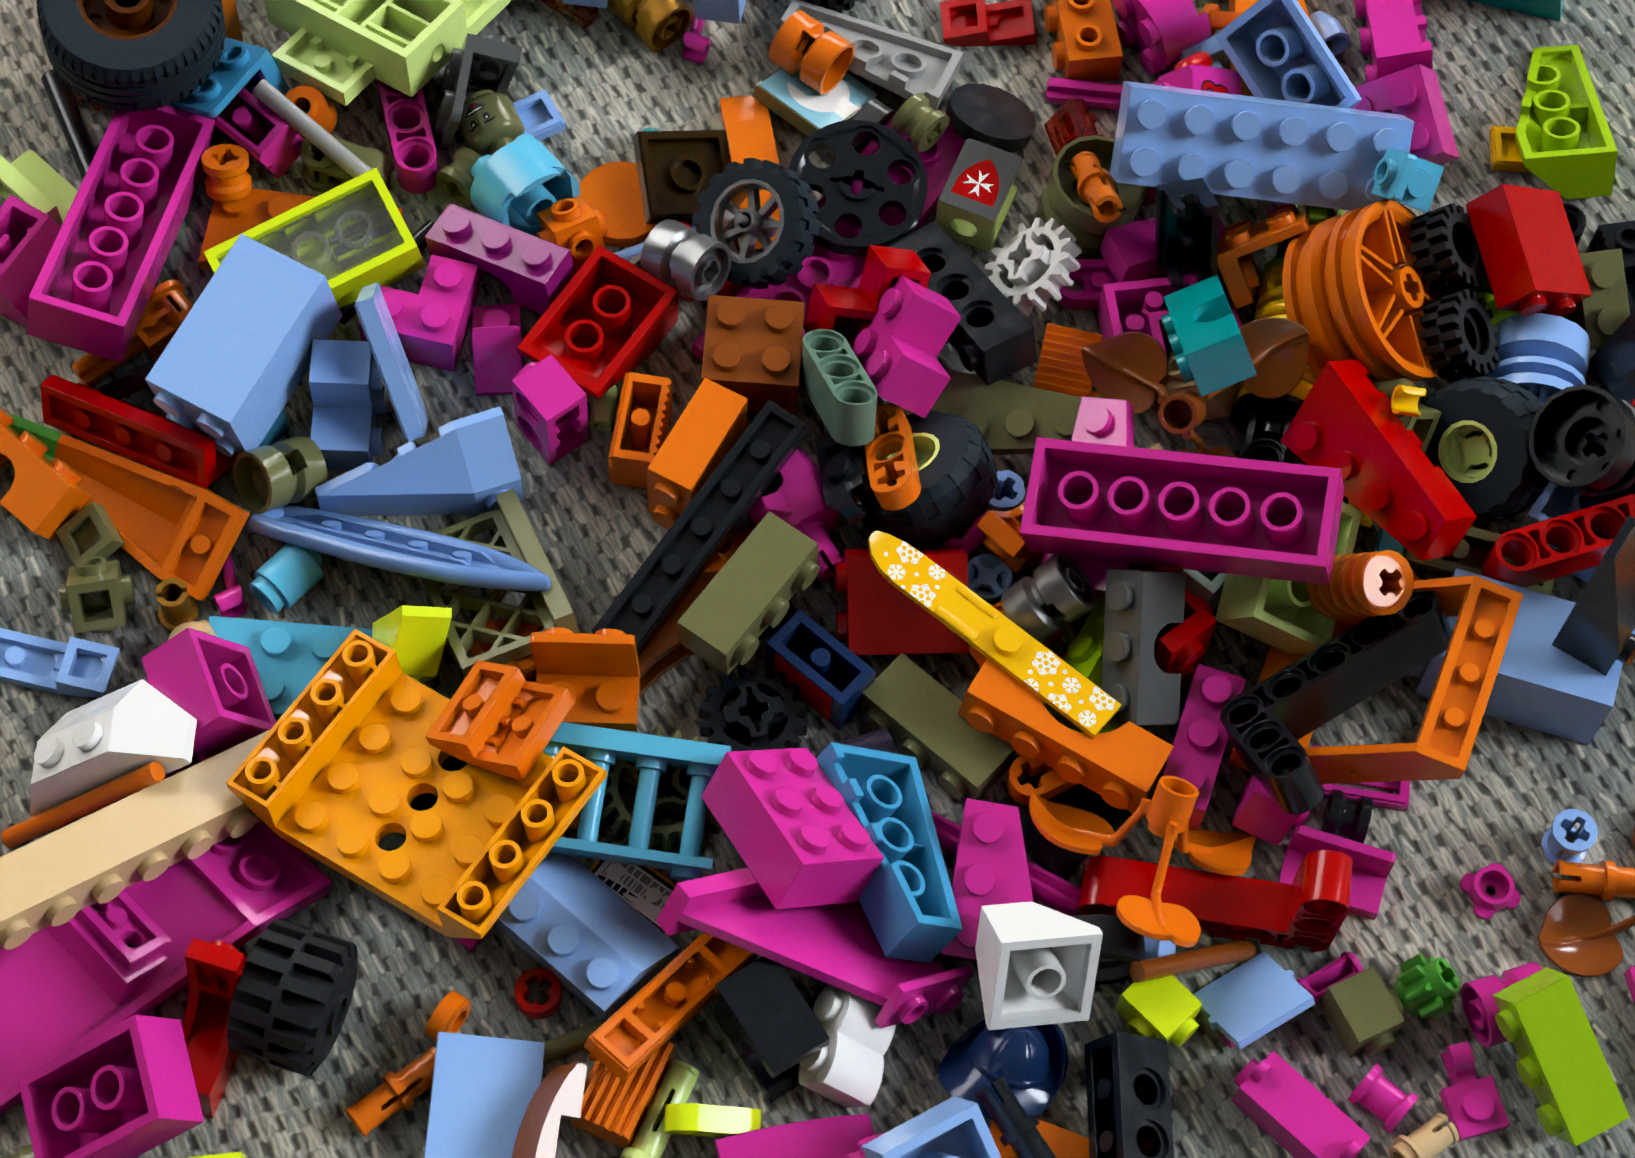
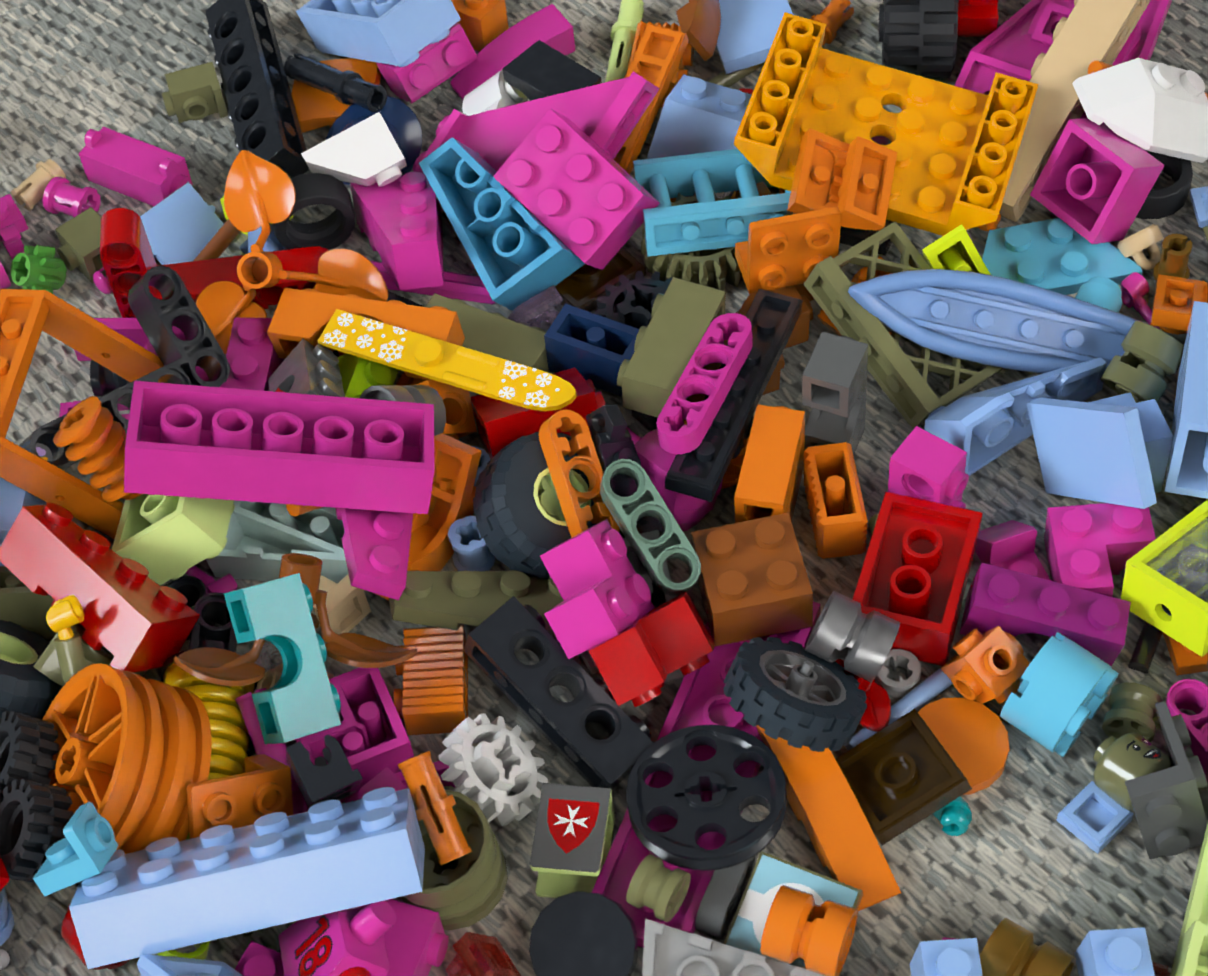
camera: 175 degrees right, 10 degrees down
neon yellow beam [664,1103,762,1138] -> none
none -> dark pink beam [656,313,753,454]
none -> dark grey arch [802,332,868,456]

